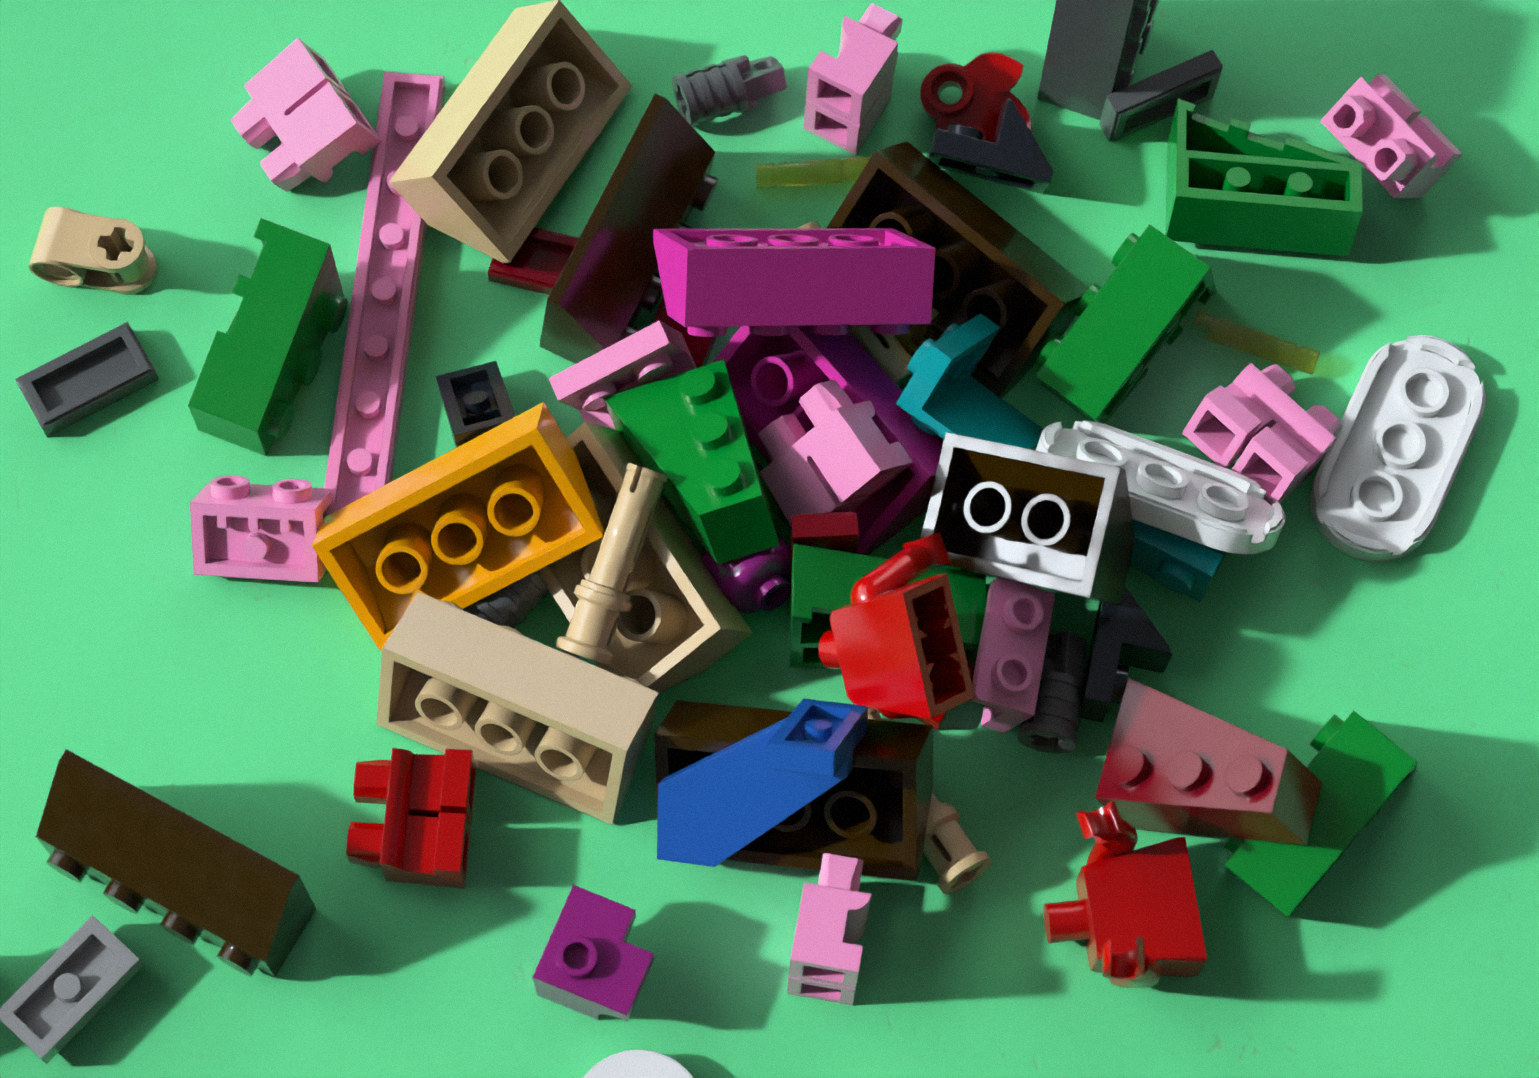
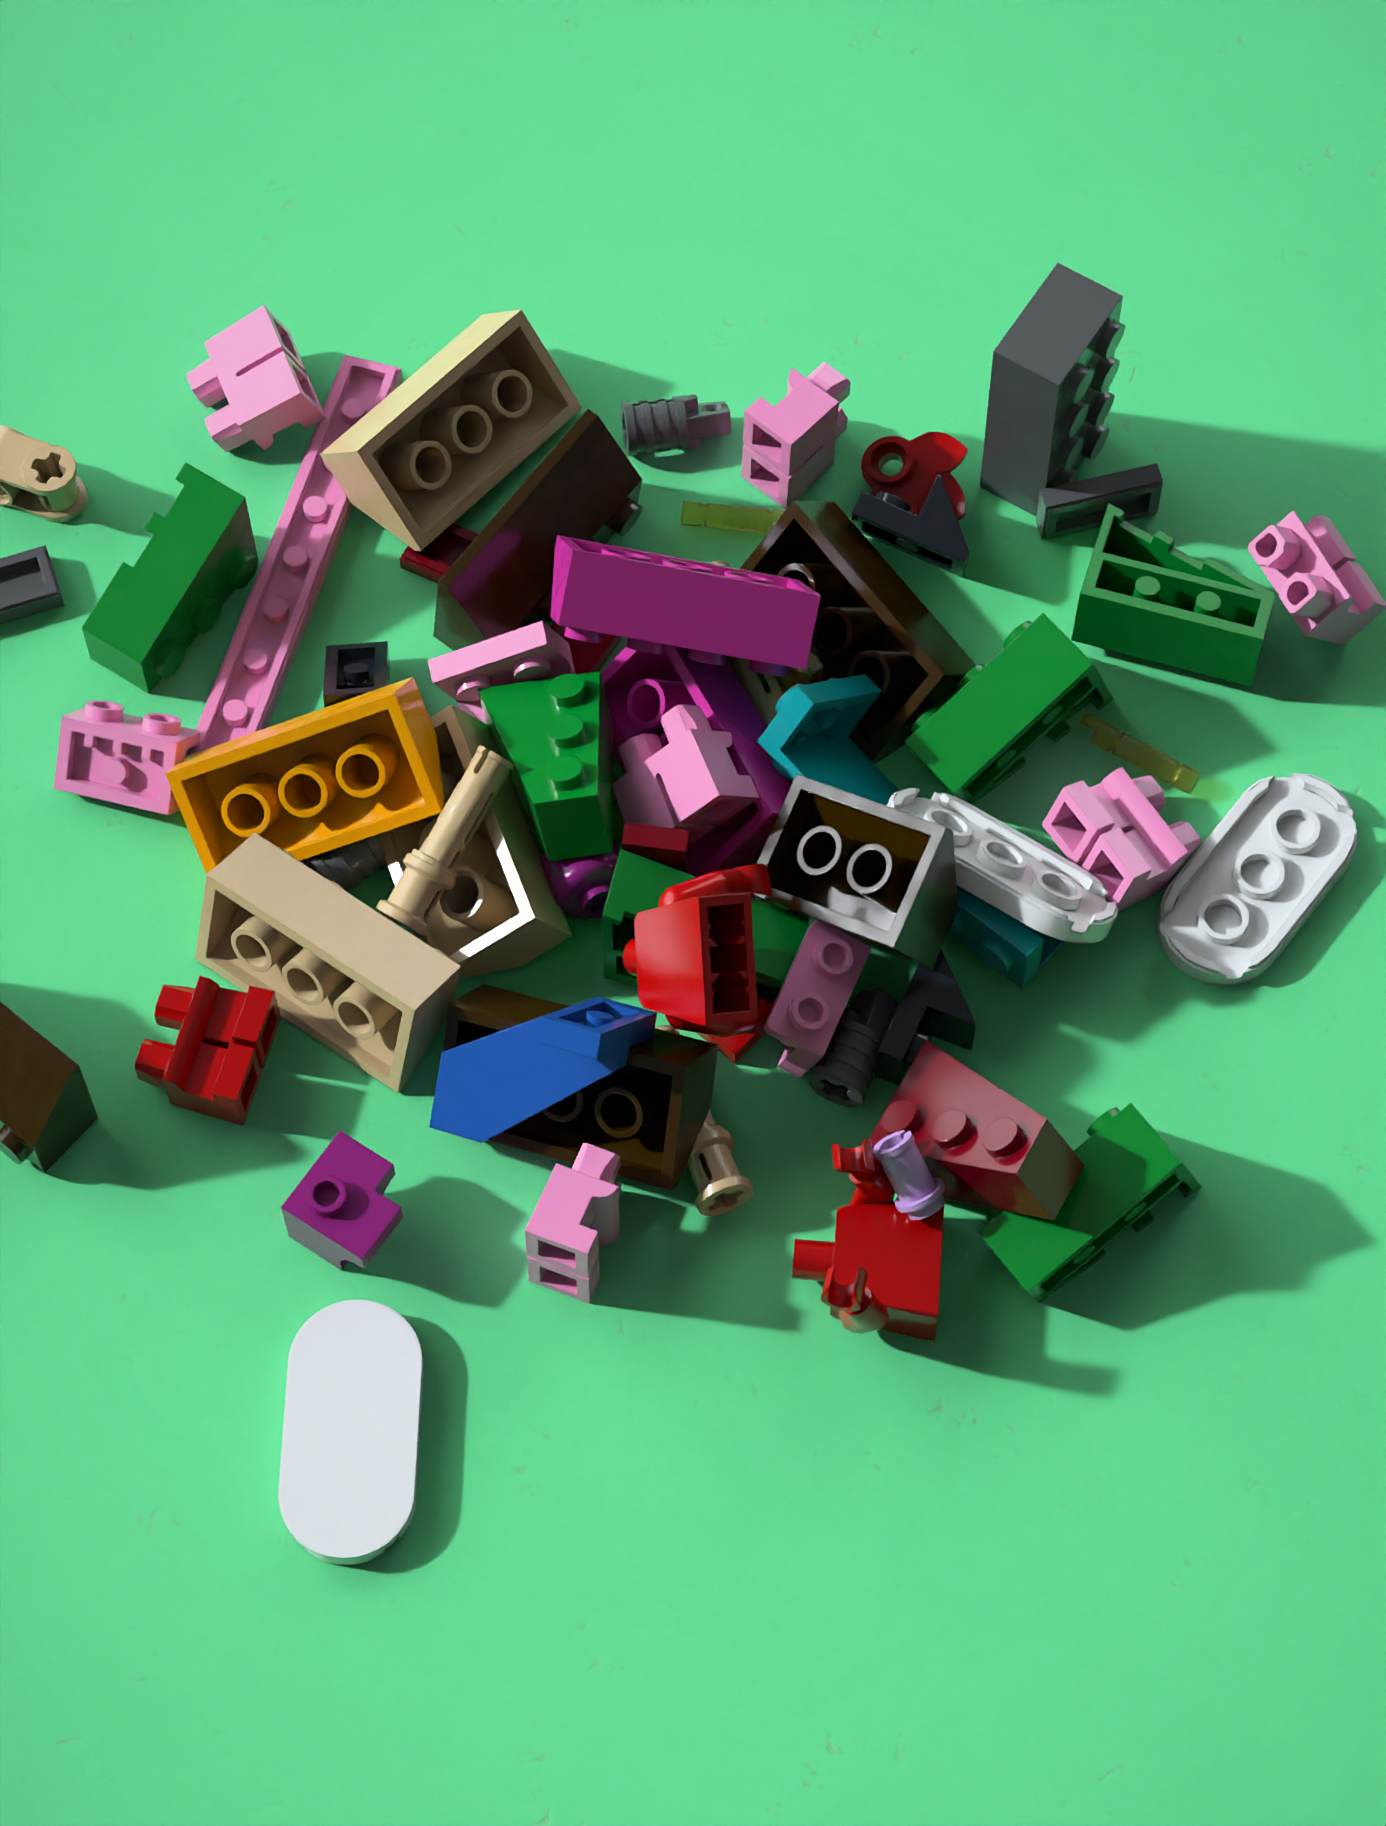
camera: 15 degrees right, 5 degrees down
none -> lavender pin [873,1130,945,1220]

